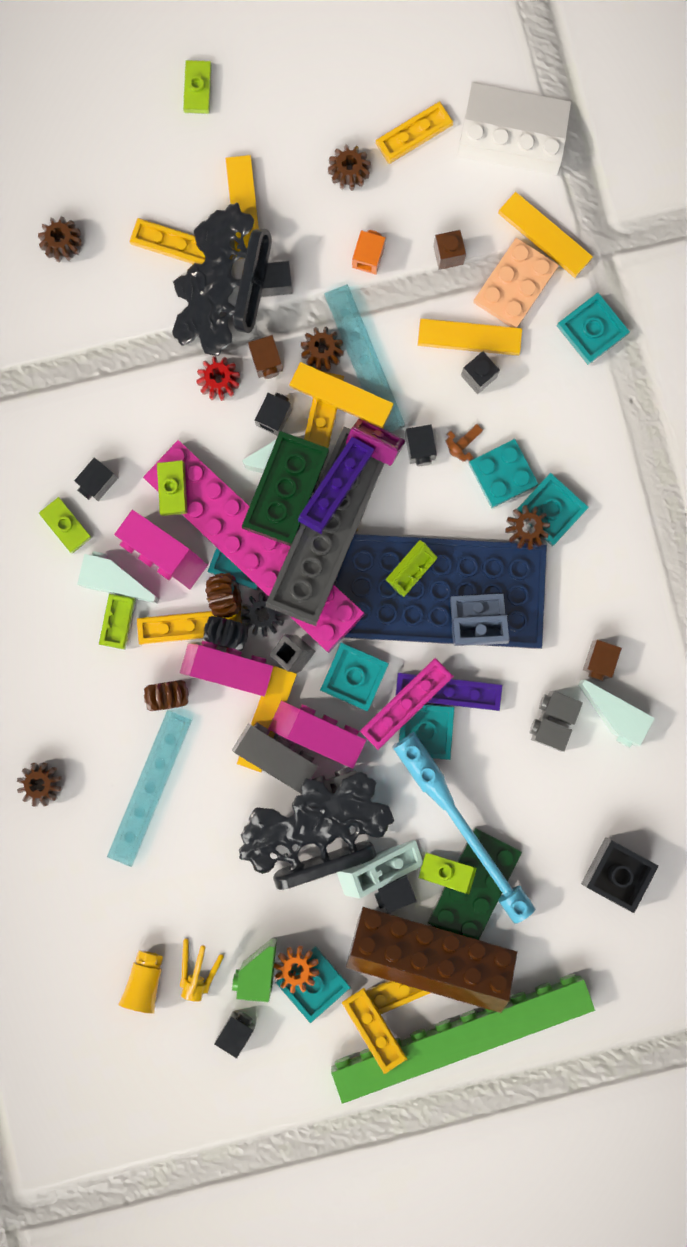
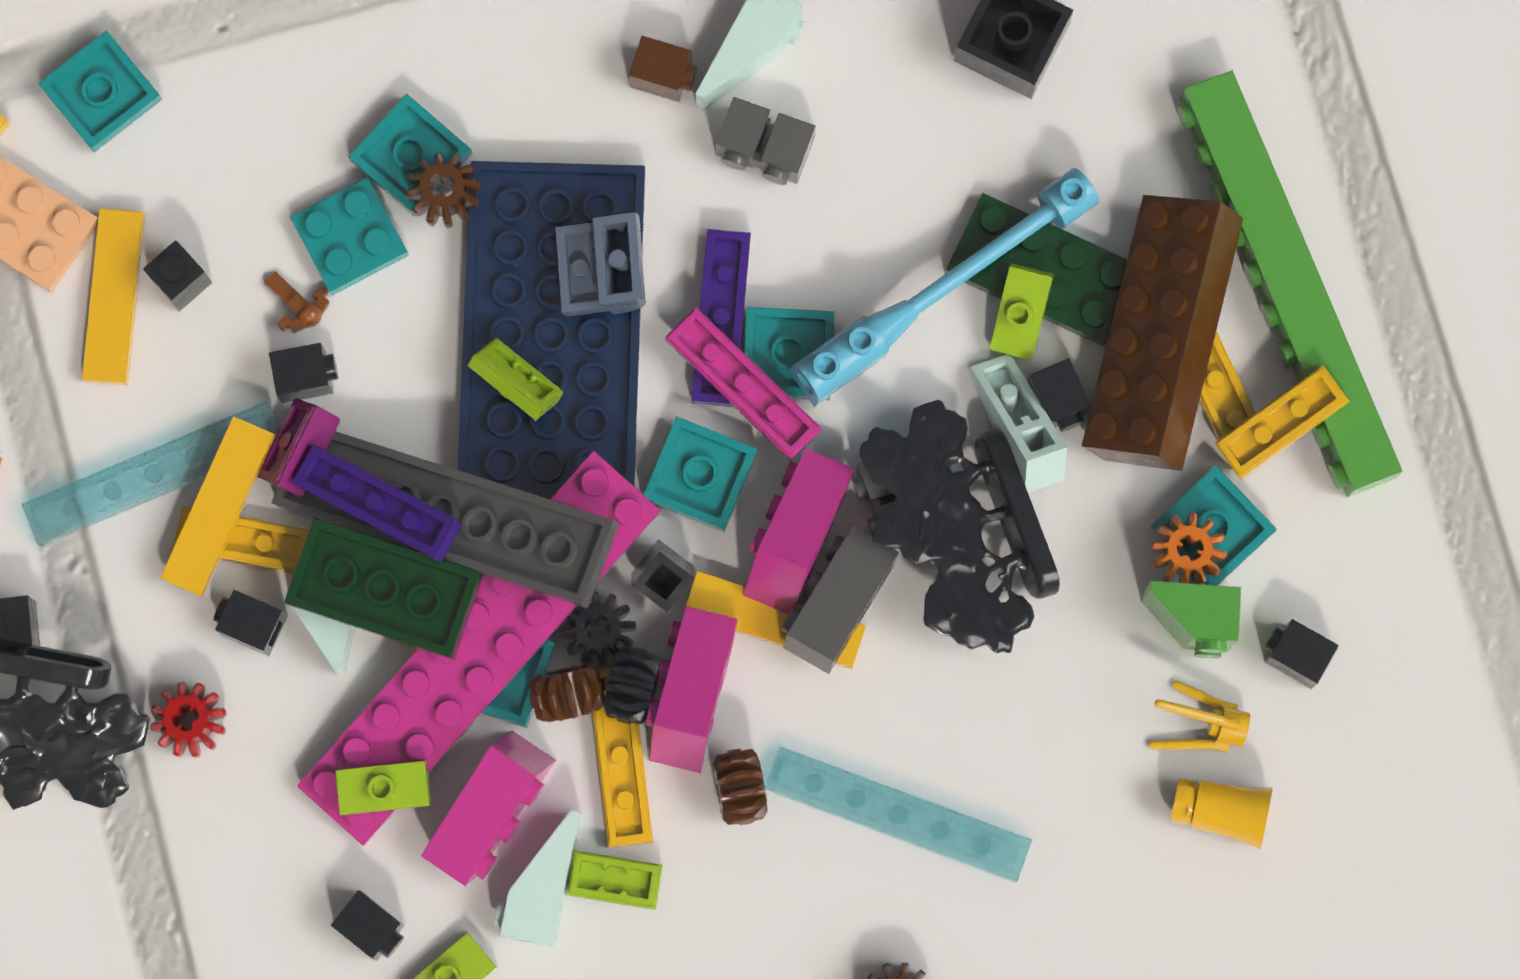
camera: 90 degrees left, 5 degrees down
reddish brown brick [248,335,283,379] -> none
reddish brown gear [300,327,344,371] -> none

